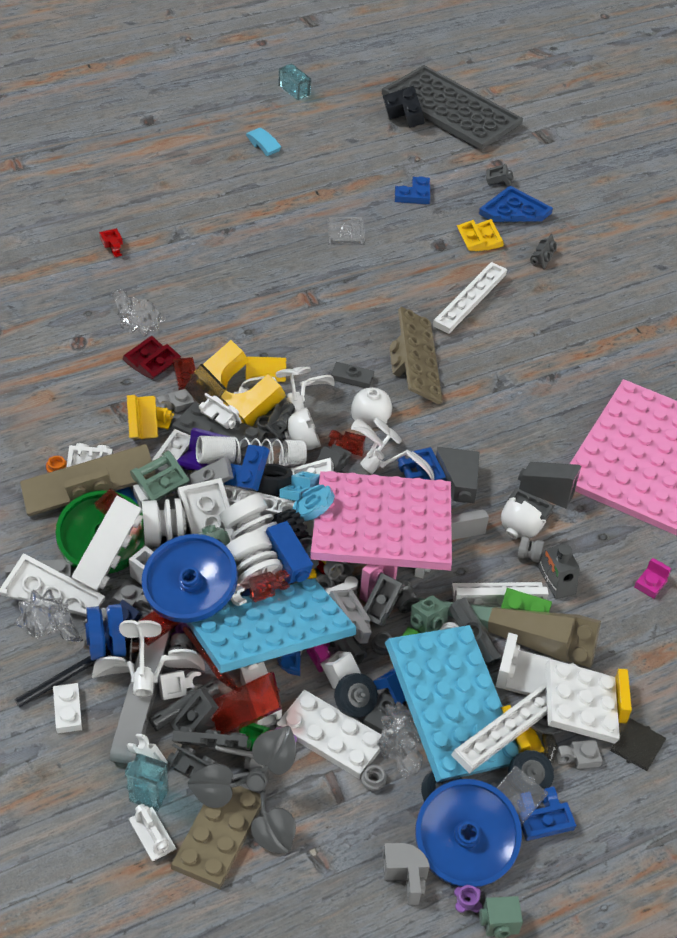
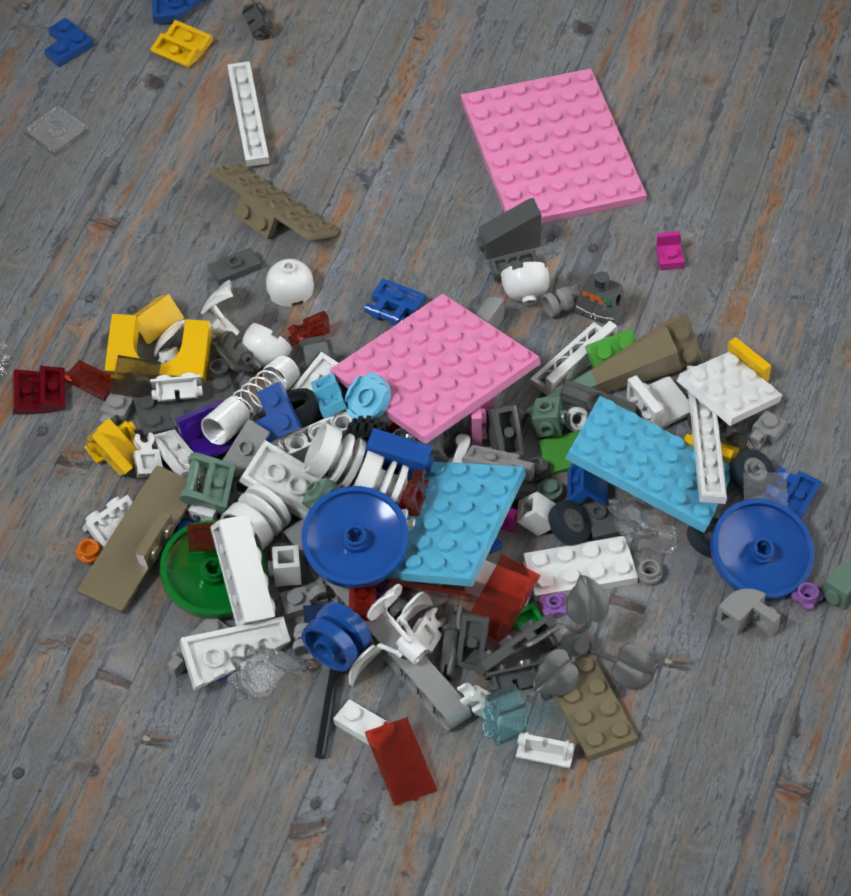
camera: 40 degrees left, 5 degrees up
white plant [351,418,434,480] -> none
dark grey slope [436,447,480,503] -> none
clear smoke piece [610,718,666,771] -> none
none -> white plate [133,433,163,478]
none -> clear red piece [365,717,437,806]
none -> sand green plate [537,478,562,502]

